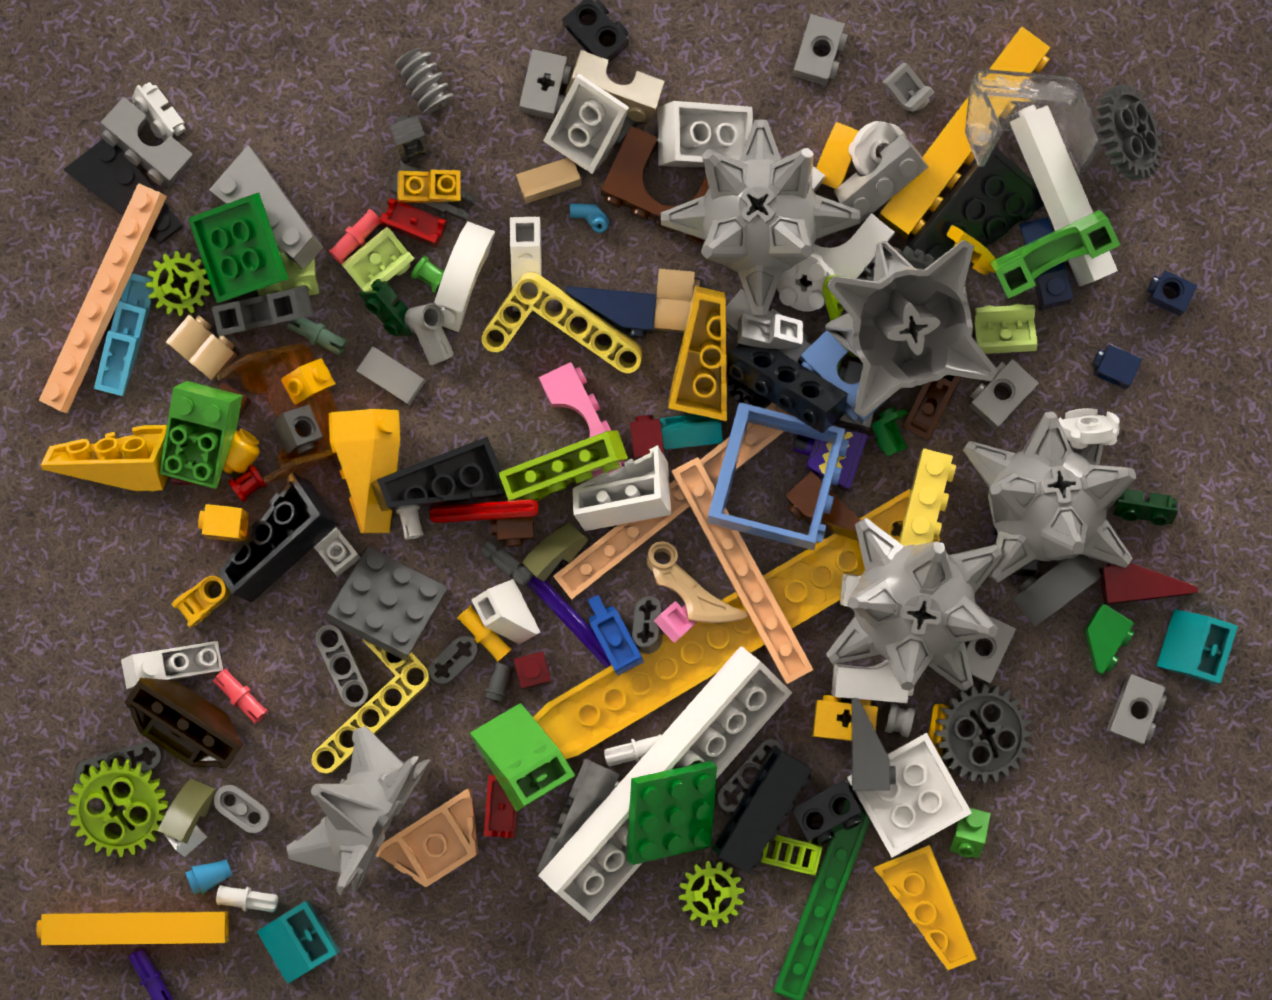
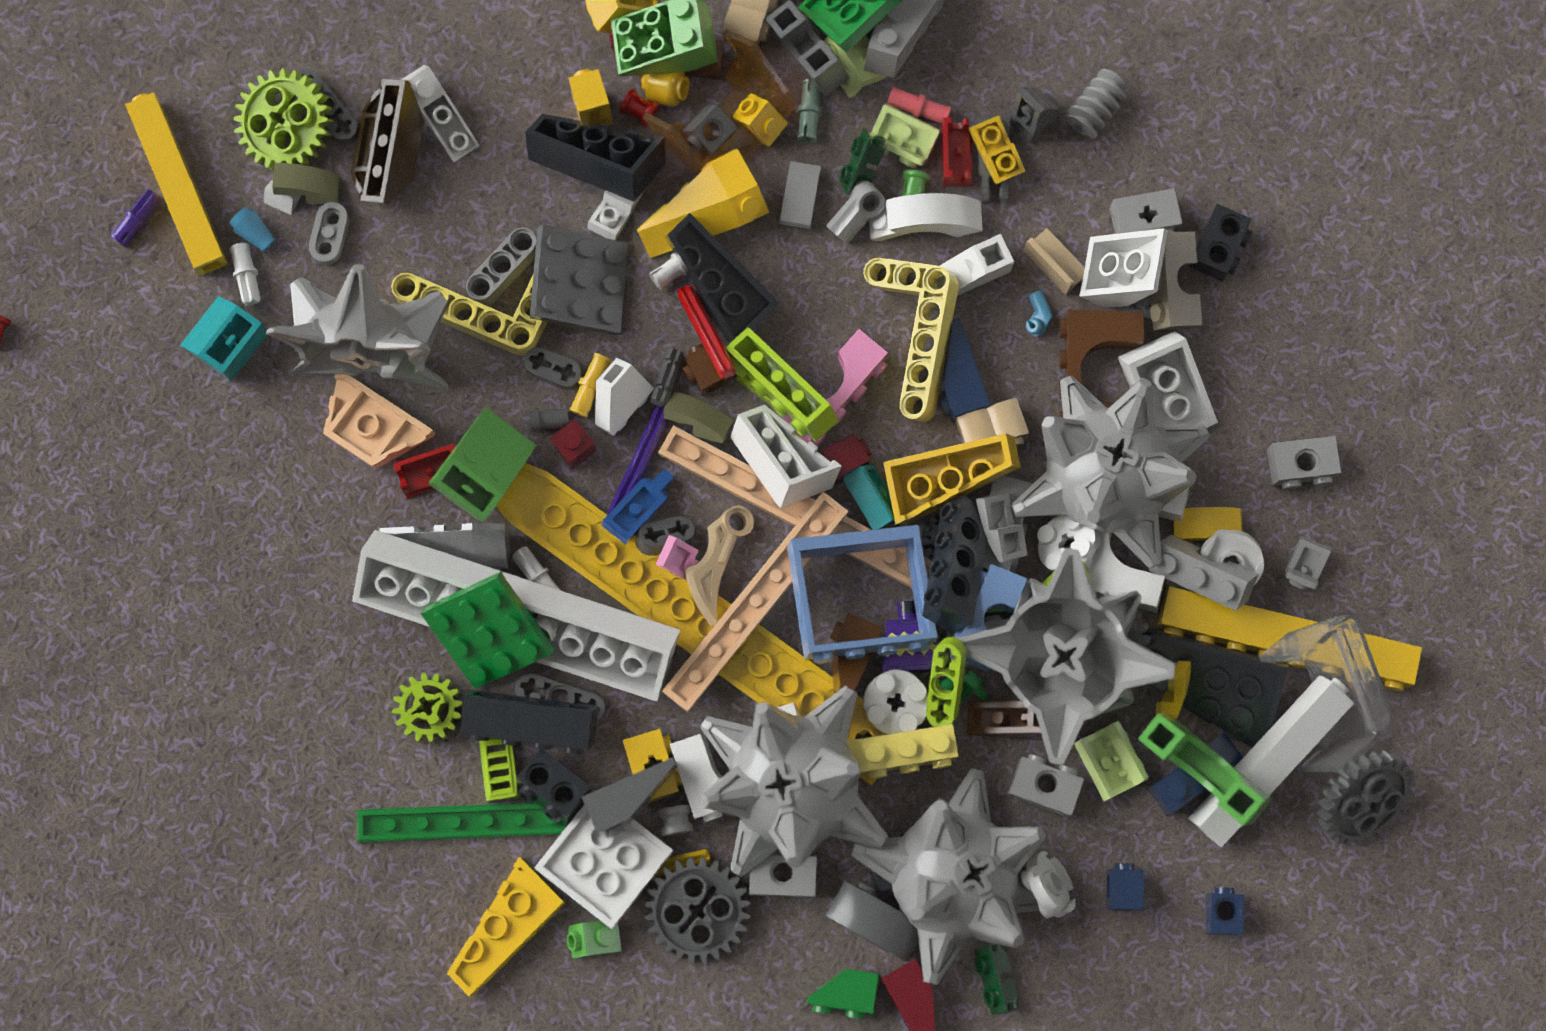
camera: 65 degrees right, 5 degrees down
yellow piece [171,576,231,629] -> none
coral pin [213,668,268,724] -> none
none -> white plate [863,669,928,734]
none -> lime beam [926,637,967,727]

